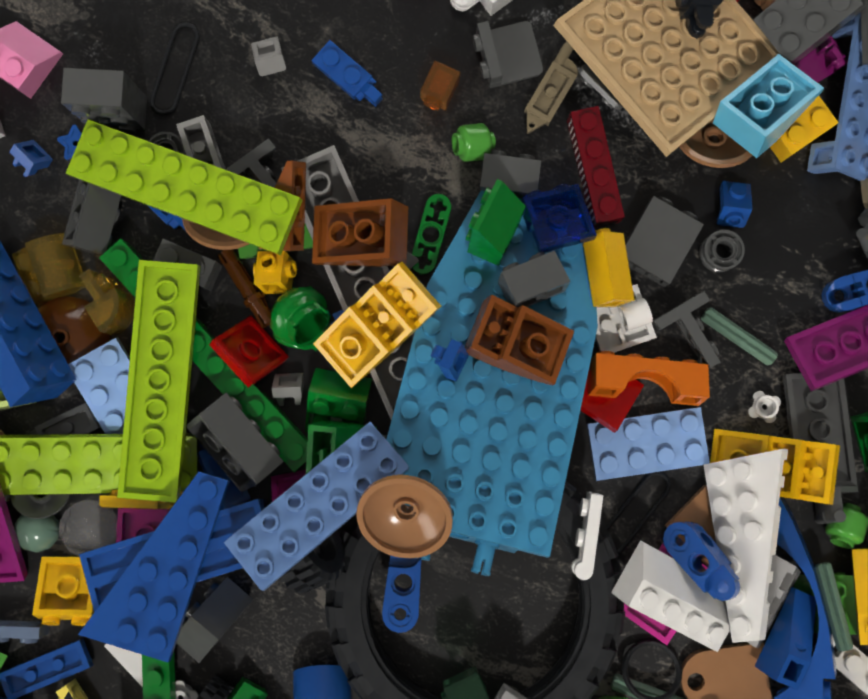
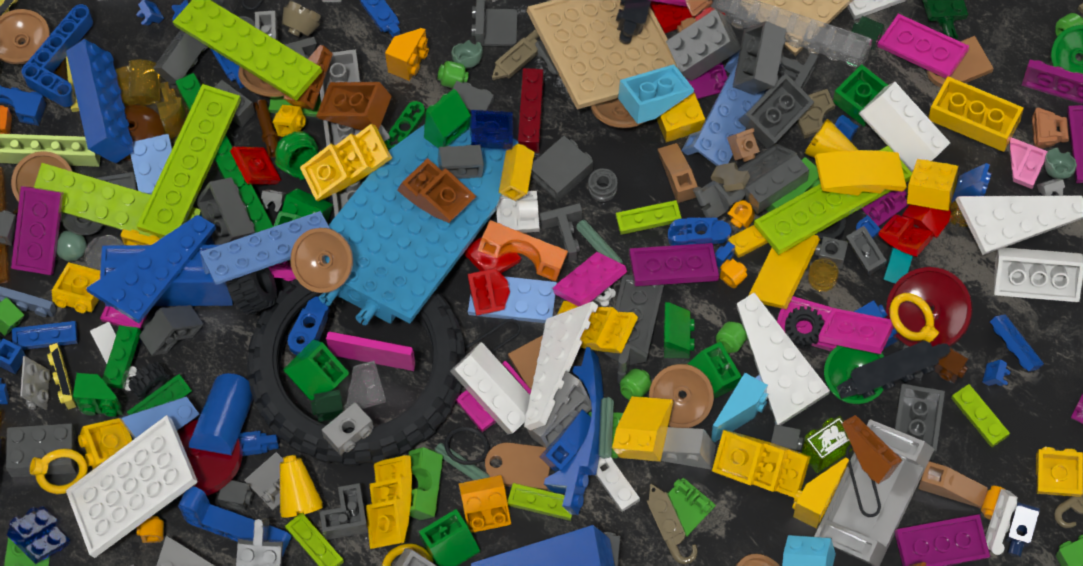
camera: 20 degrees right, 20 degrees down
clear orange brick [420,61,461,111] -> none
blue tile [430,339,469,382] -> none
white plate [571,492,603,580] -> none
blue piece [663,522,740,601] -> none
blue bracket [717,181,753,228] -> none
none -> dark tan cone [282,1,321,37]
none -> green slope [283,340,349,401]
none -> dark pink tile [326,332,415,371]
none -> clear wing [345,361,386,410]
none -> light orange slope [385,28,429,81]
none -> sand green hair [451,40,483,68]
none -> red slope [467,268,510,316]
none -> dark pink plate [552,252,627,307]
none -> lime plate [616,200,682,235]
none -> medium nougat slope [657,143,698,203]

